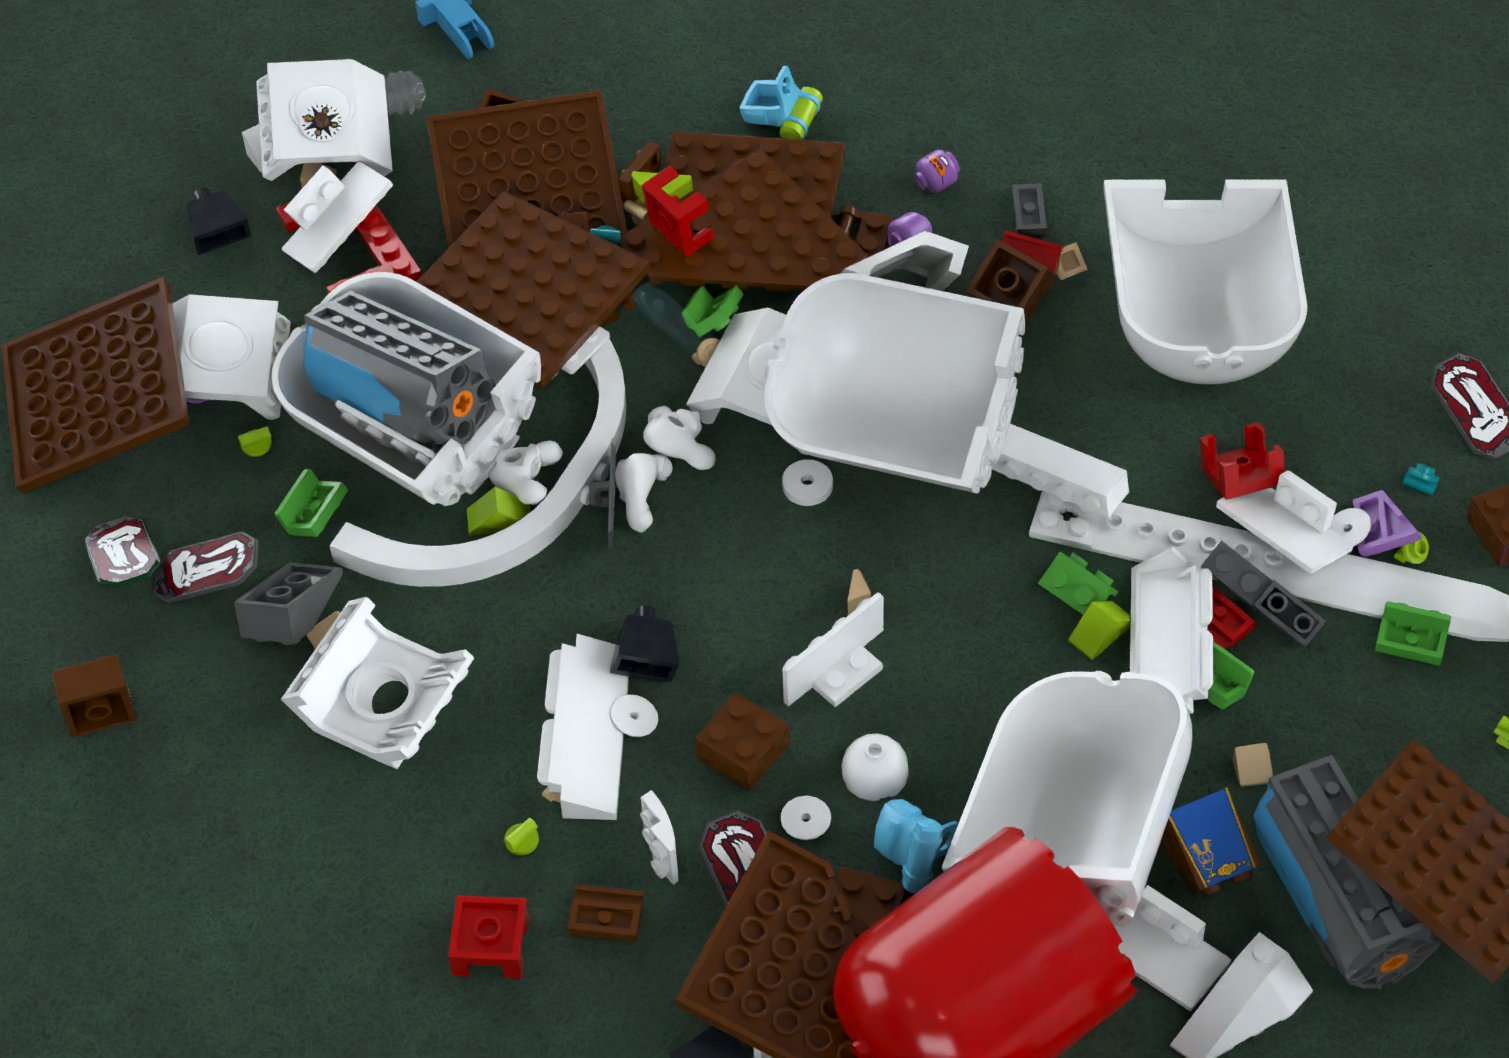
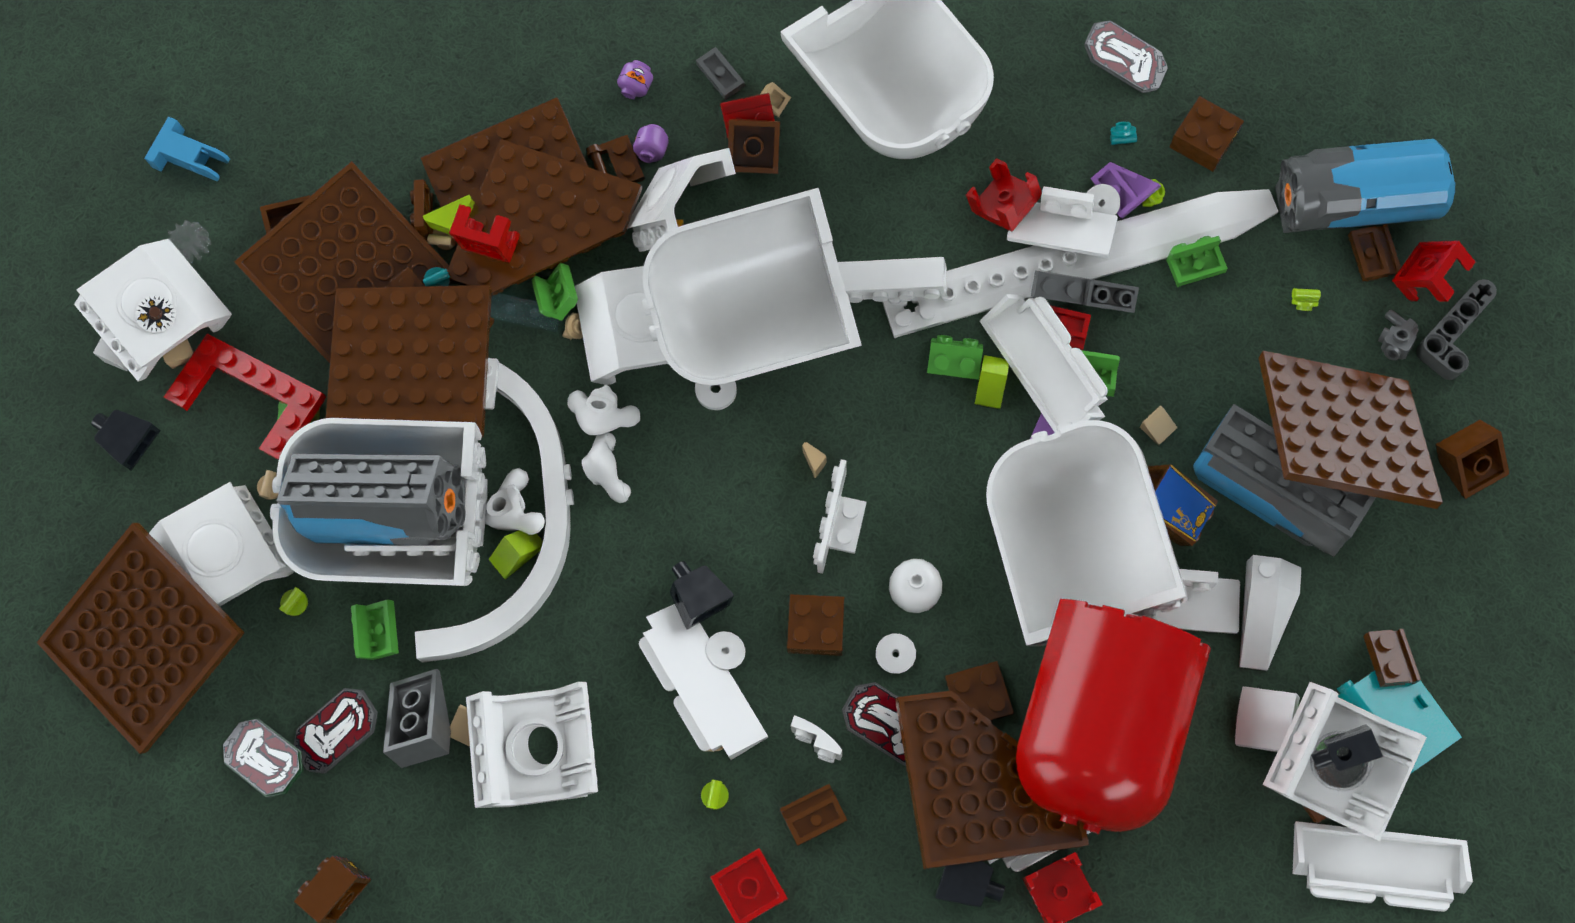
camera: 30 degrees left, 20 degrees up
white bracket [282,161,393,273] -> none
dark grey shield [589,439,616,551] -> none
medium azure piece [740,66,823,140] -> none
medium azure piece [874,799,959,893] -> none

